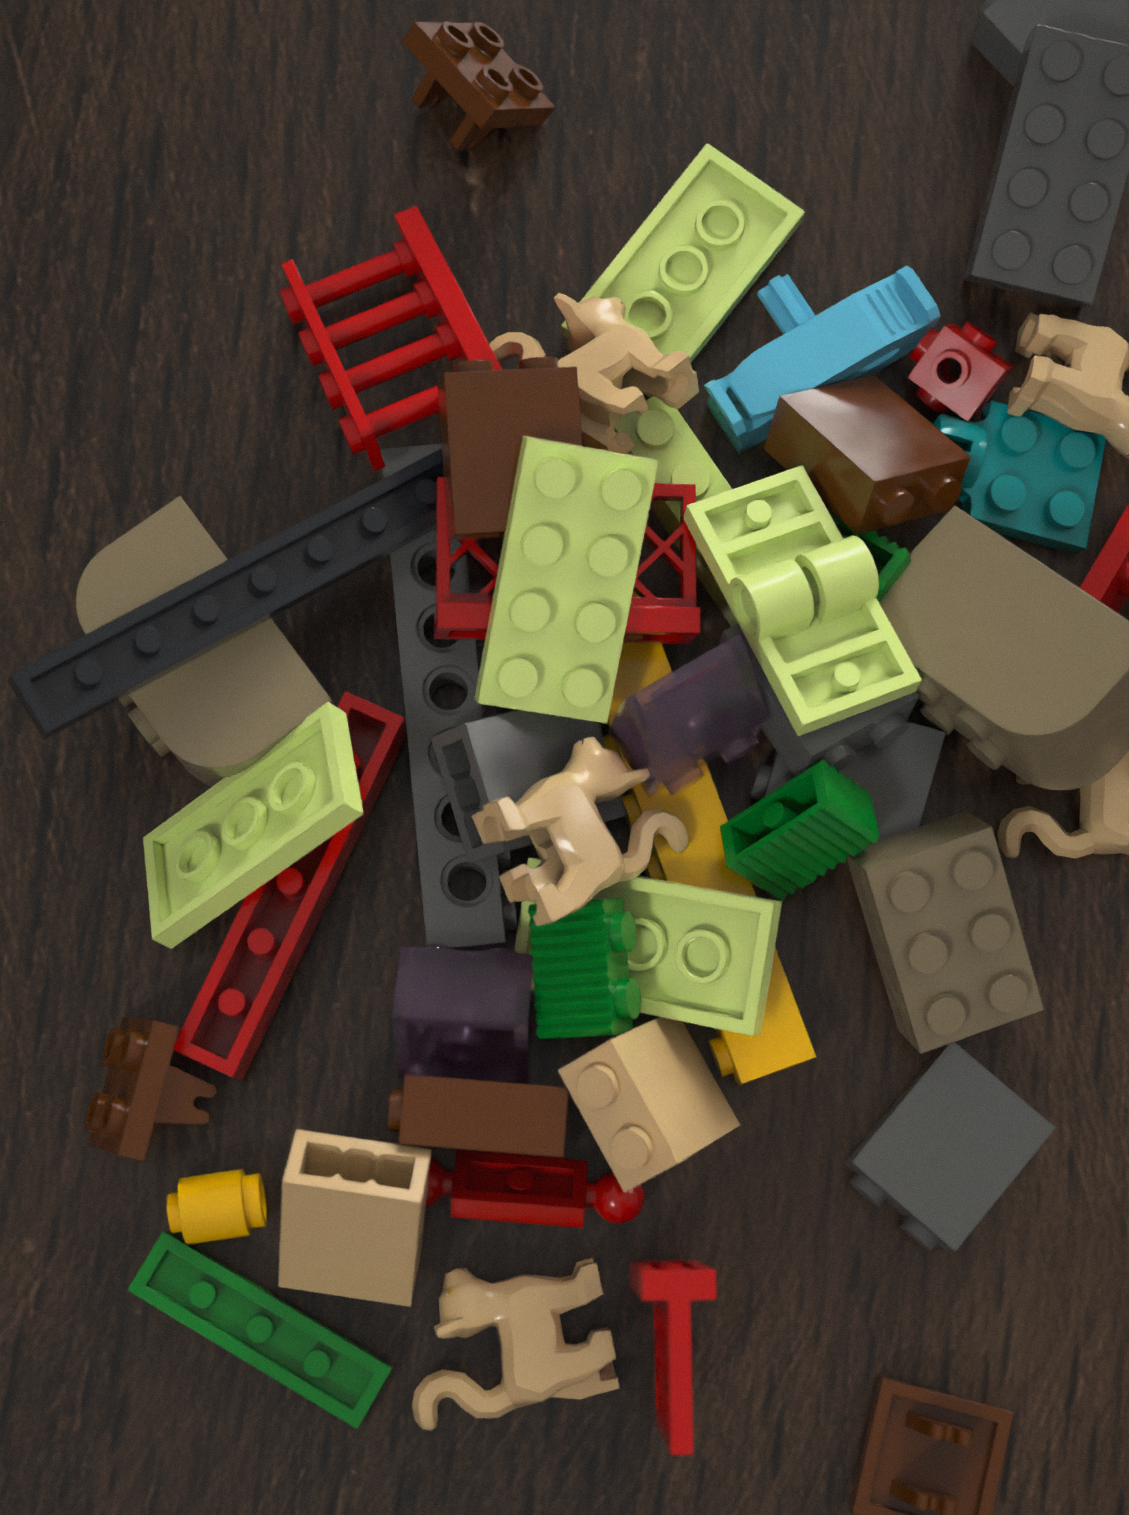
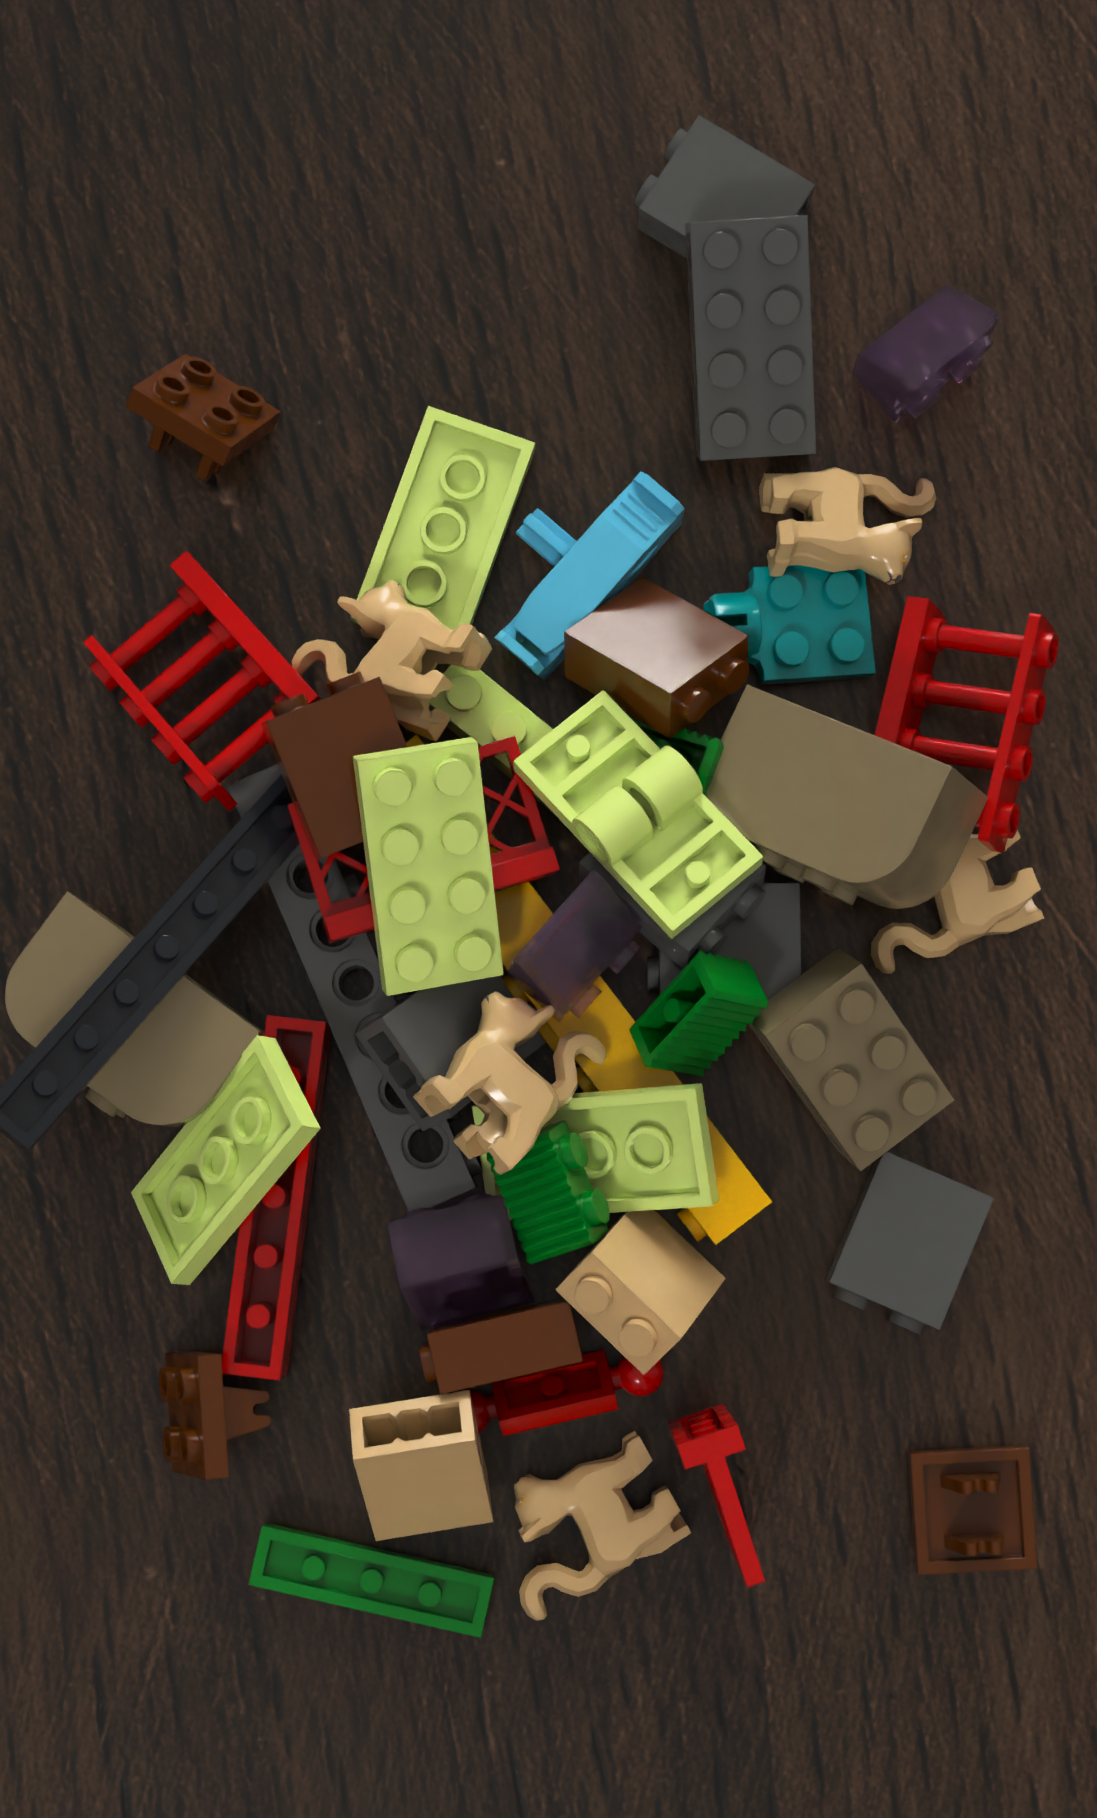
camera: 10 degrees left, 5 degrees up
yellow brick [167,1169,267,1245] -> none
red brick [907,321,1013,422] -> none

